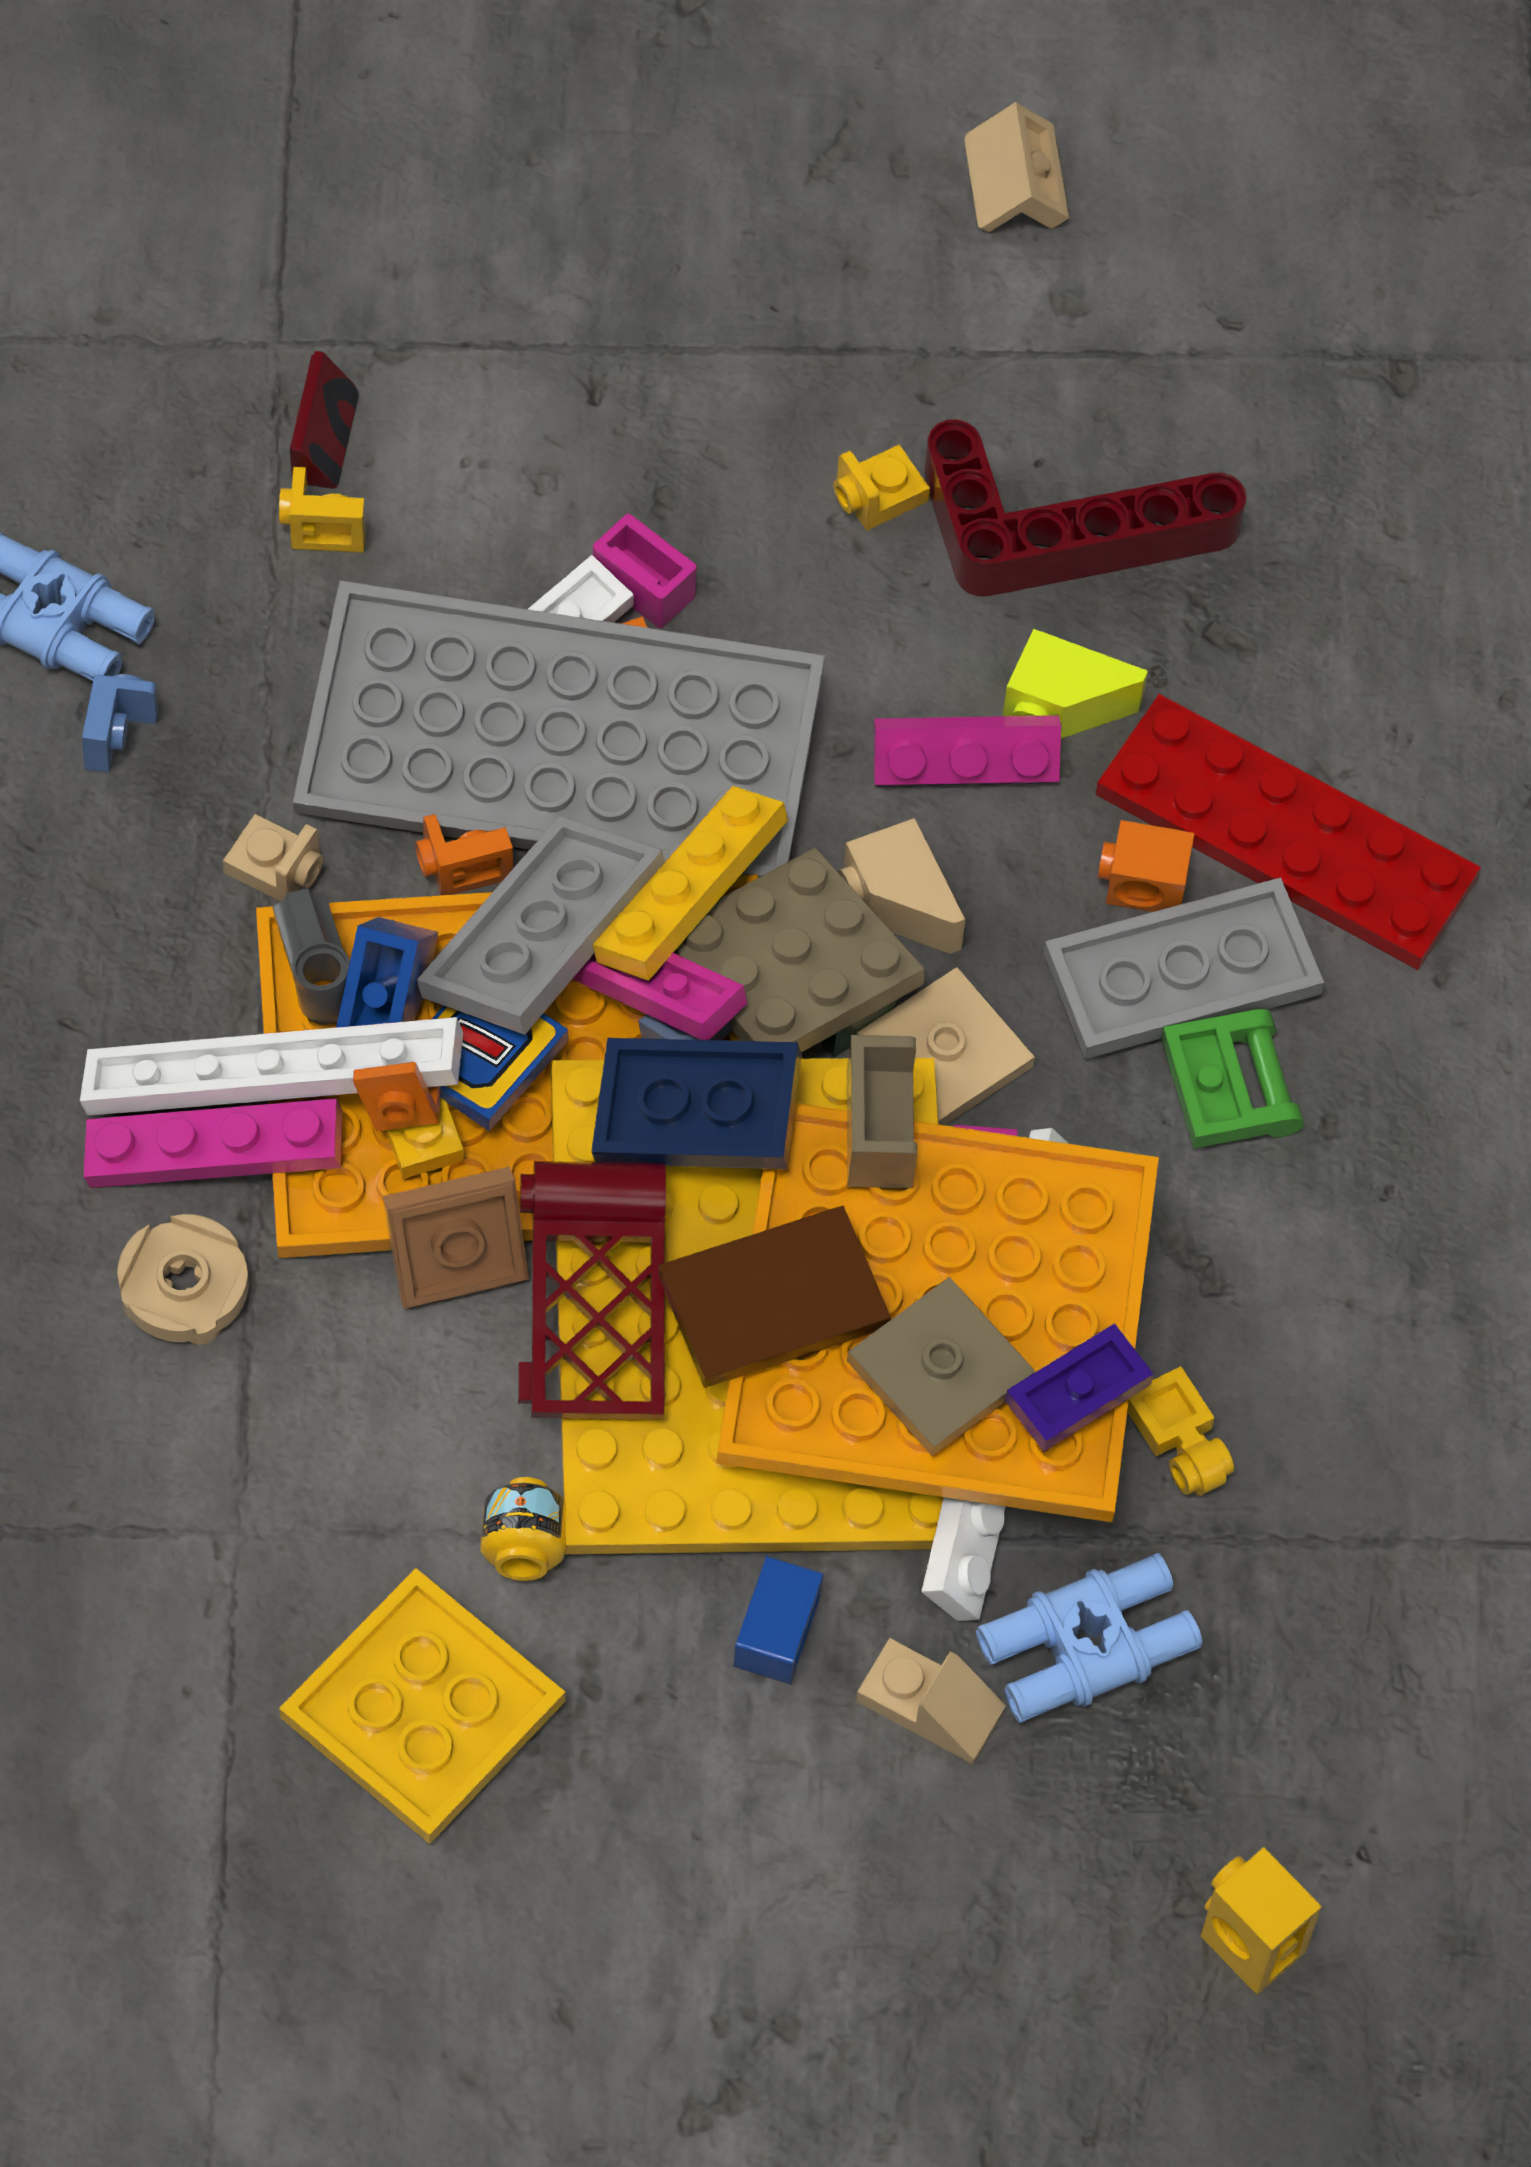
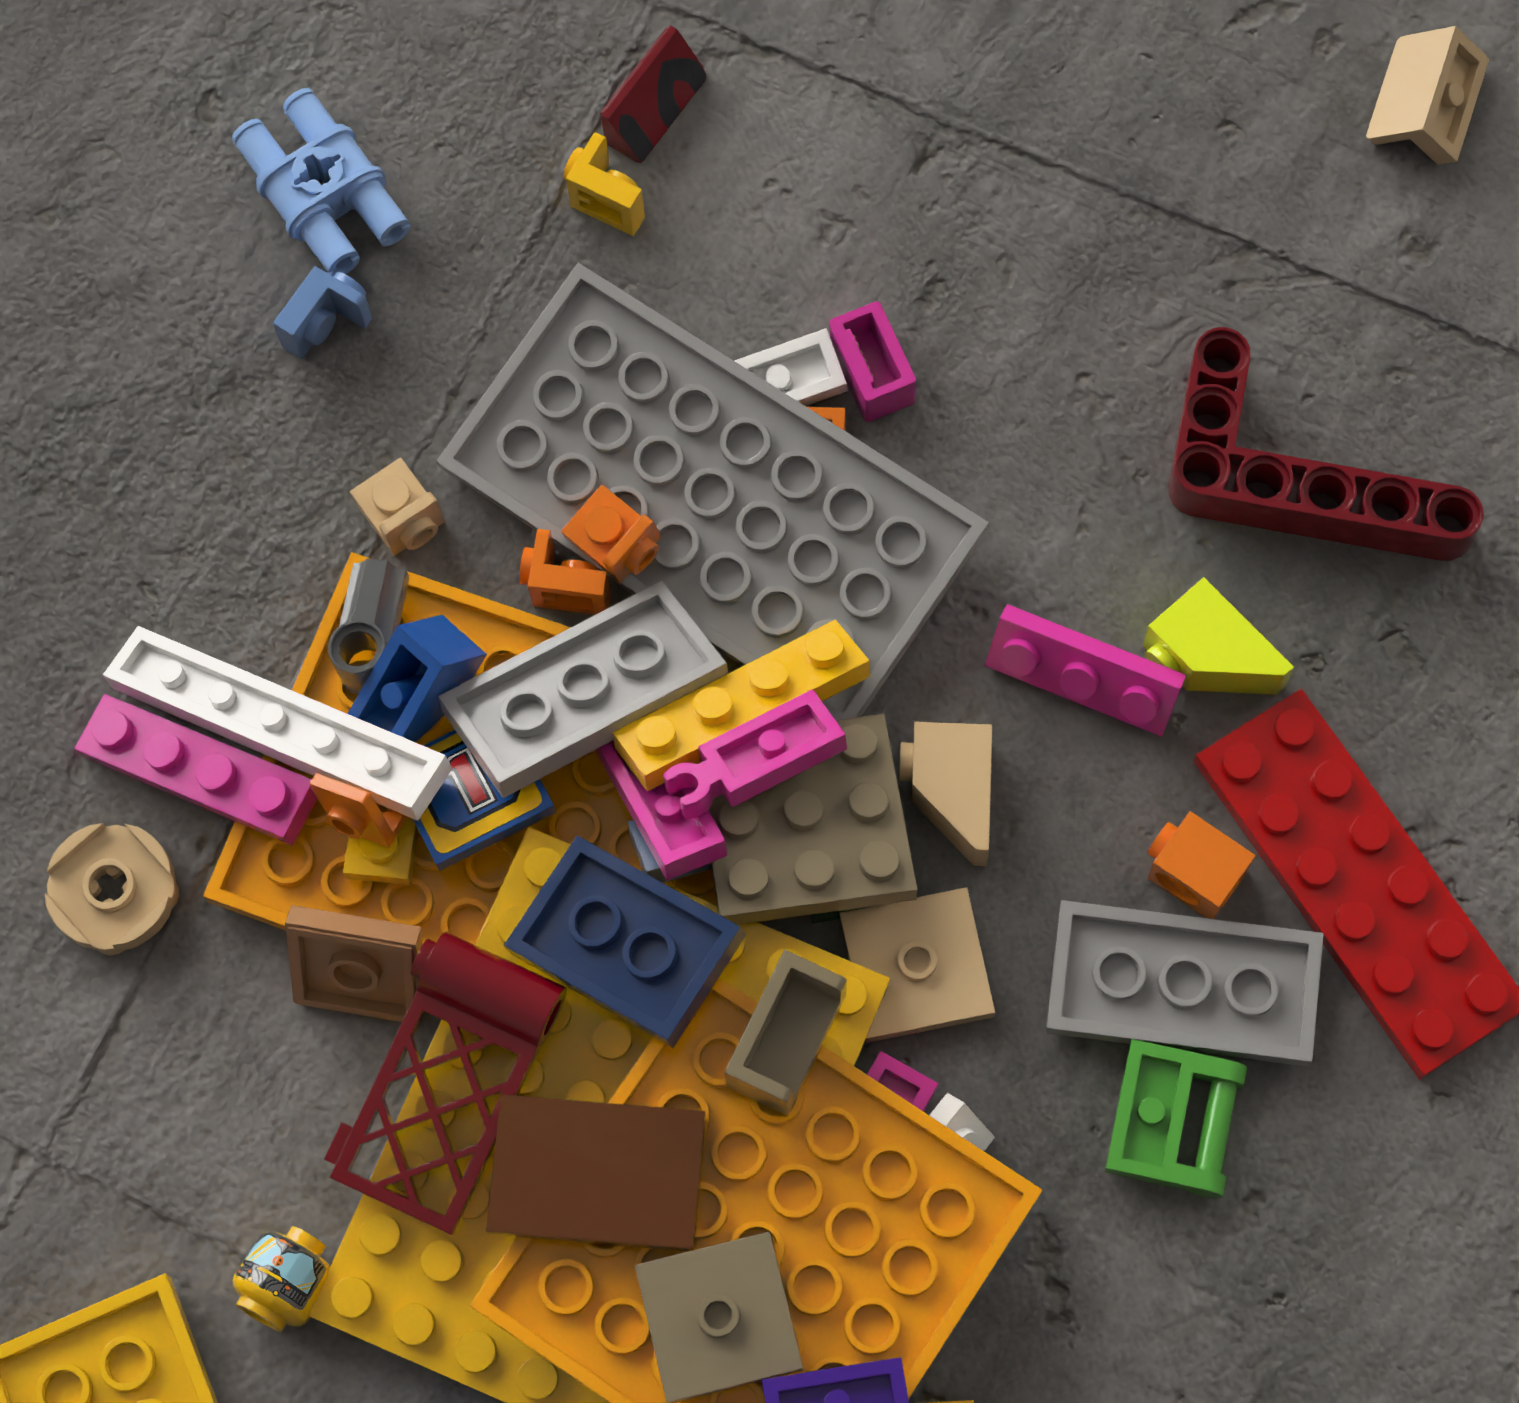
camera: 35 degrees right, 10 degrees up
yellow bracket [833,444,930,531] -> none
none -> orange bracket [561,484,662,584]
none -> dark pink plate [663,689,847,819]

